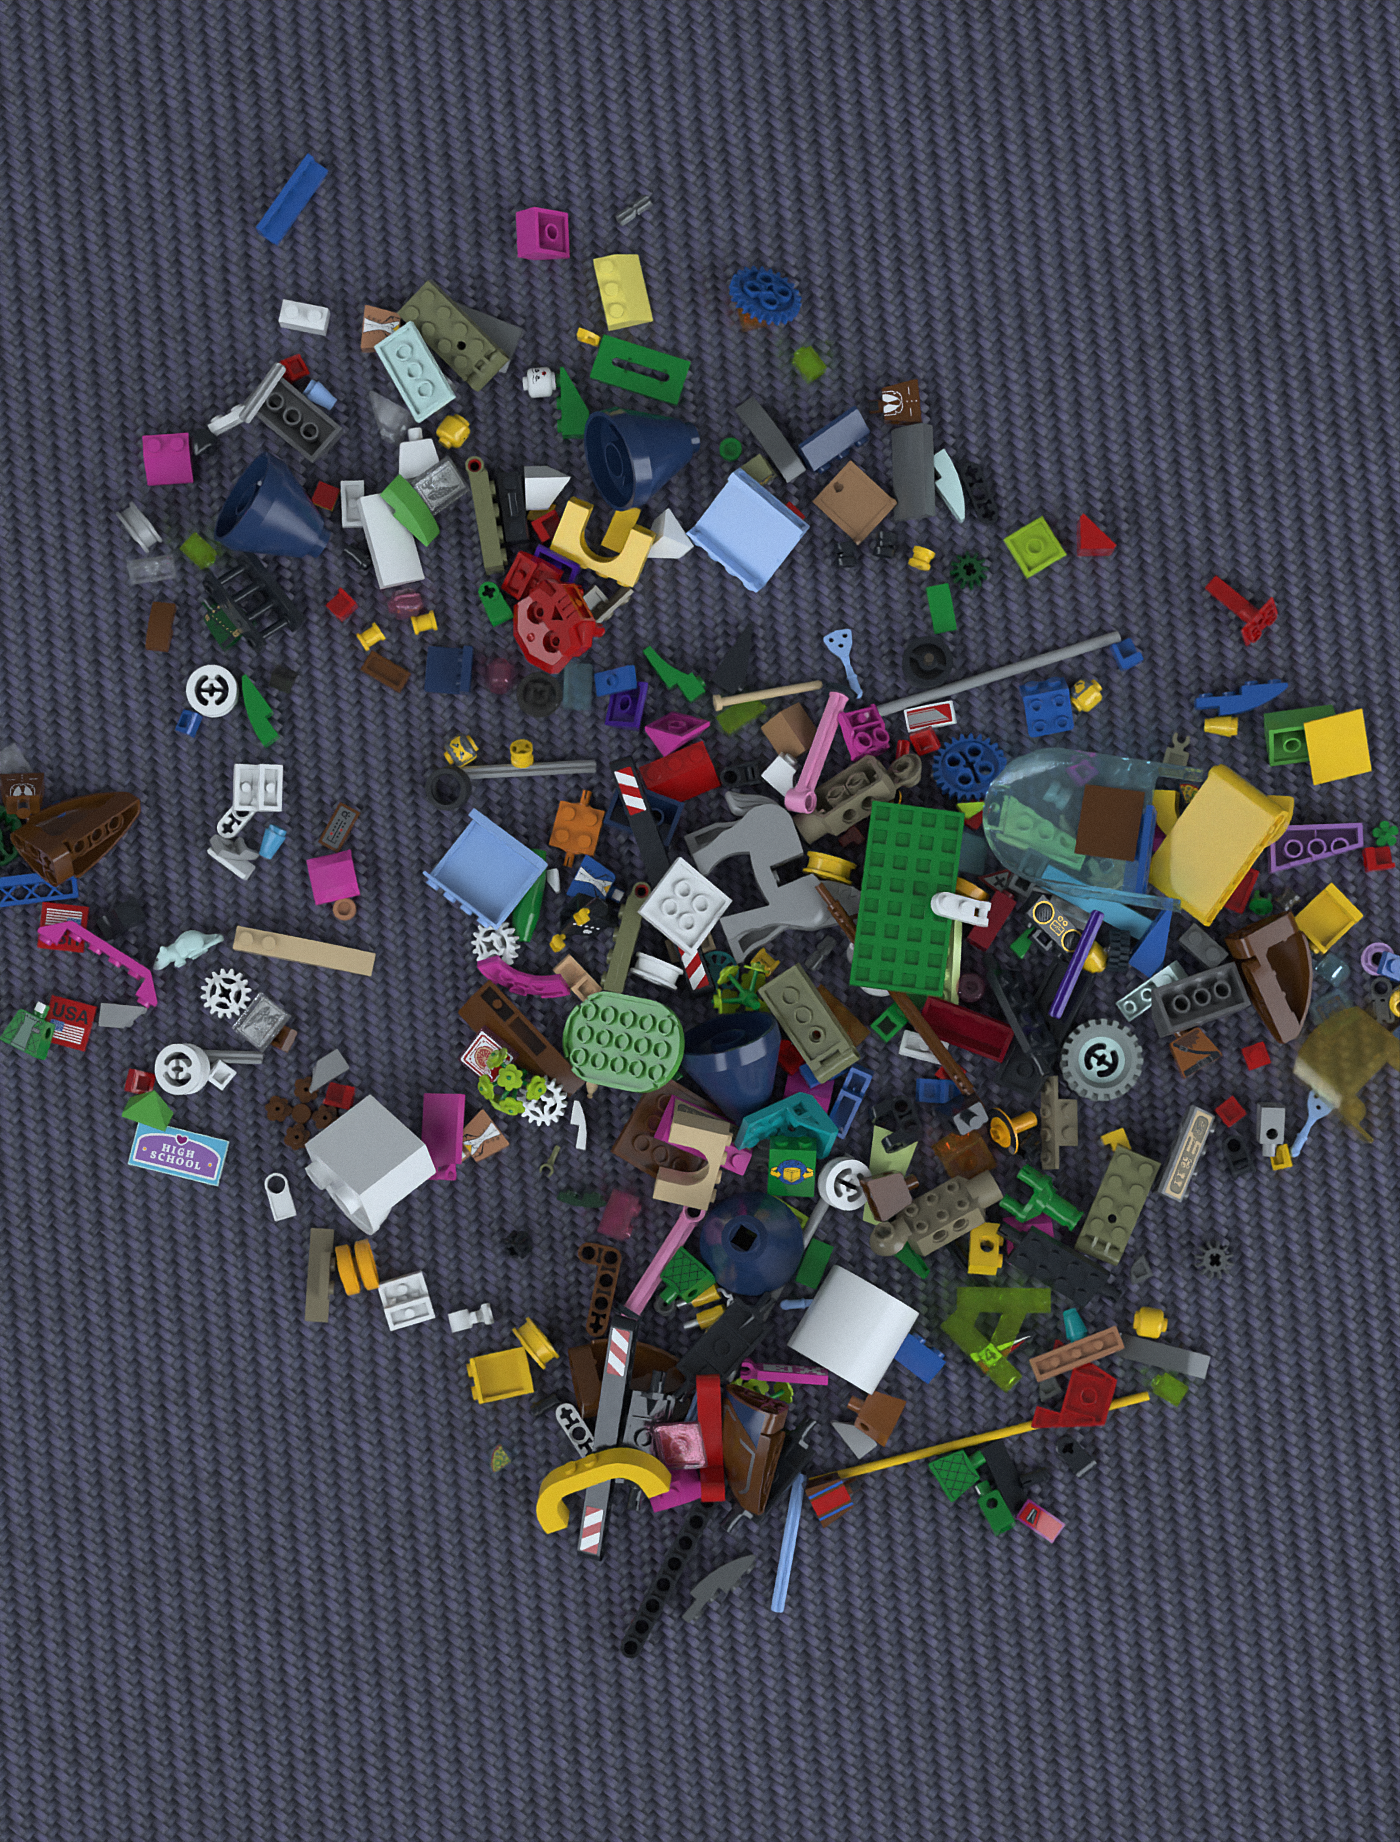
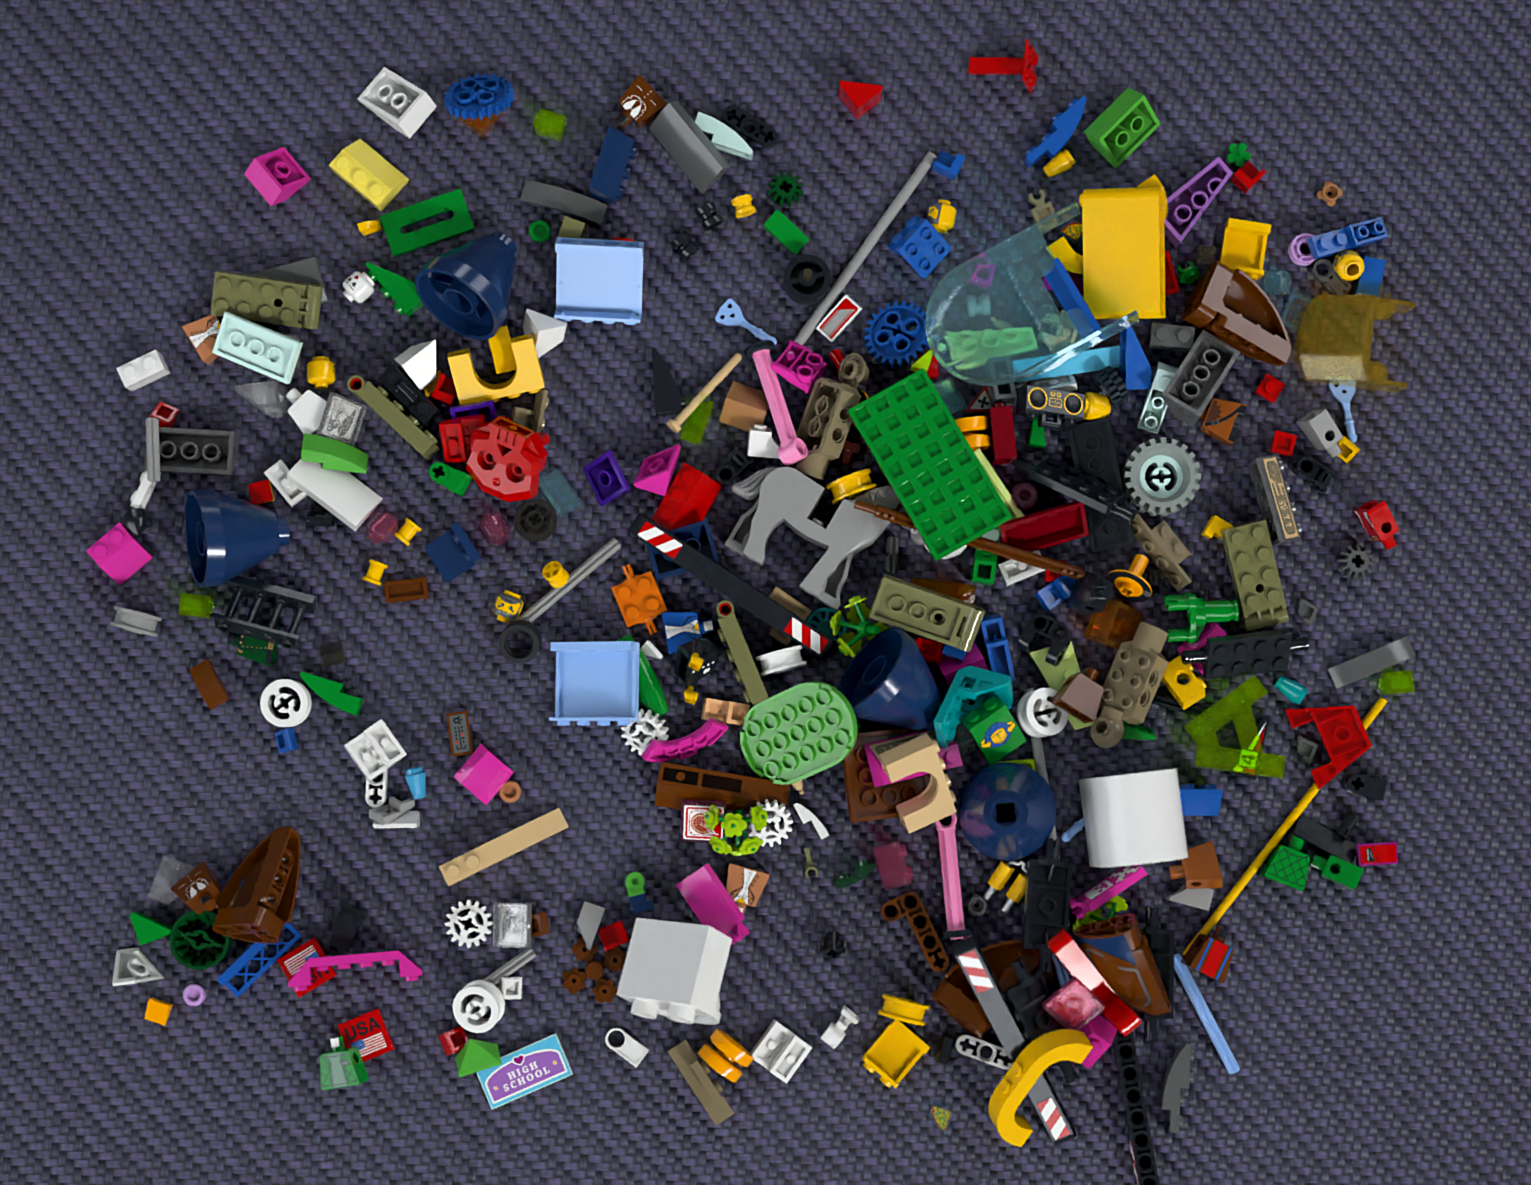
camera: 40 degrees left, 0 degrees up
light grey slope [99,1003,147,1028] -> none
clear plate [127,554,177,585] -> none
light aqua animal [153,930,224,970] -> none
blue fence [256,153,329,246] -> none
light blue cone [302,379,337,411] -> none
red panel [325,587,358,623] -> none
blue plate [594,665,637,697] -> none
dark grey piece [615,195,652,226] -> none
white plate [637,857,732,956] -> none
green slope [643,646,706,704] -> none
green torso [659,1246,716,1305] -> none
yellow bush [750,947,781,978] -> none
green slope [795,1238,834,1290] -> none
medium nougat container [812,460,897,545] -> none
red plate [909,726,941,756] -> none
white plate [931,892,991,927] -> none
lime tile [1003,516,1066,579] -> none
nougat plate [1029,1326,1125,1383] -> none
dark purple axle [1048,910,1104,1019] -> none
reddish brown piece [1074,784,1145,862] -> none
yellow head [1133,1306,1168,1339] -> none
yellow piece [1303,708,1372,785] -> none
none -> white slope [357,67,437,138]
none -> leg [625,872,655,914]
none -> red torso [1353,500,1399,550]

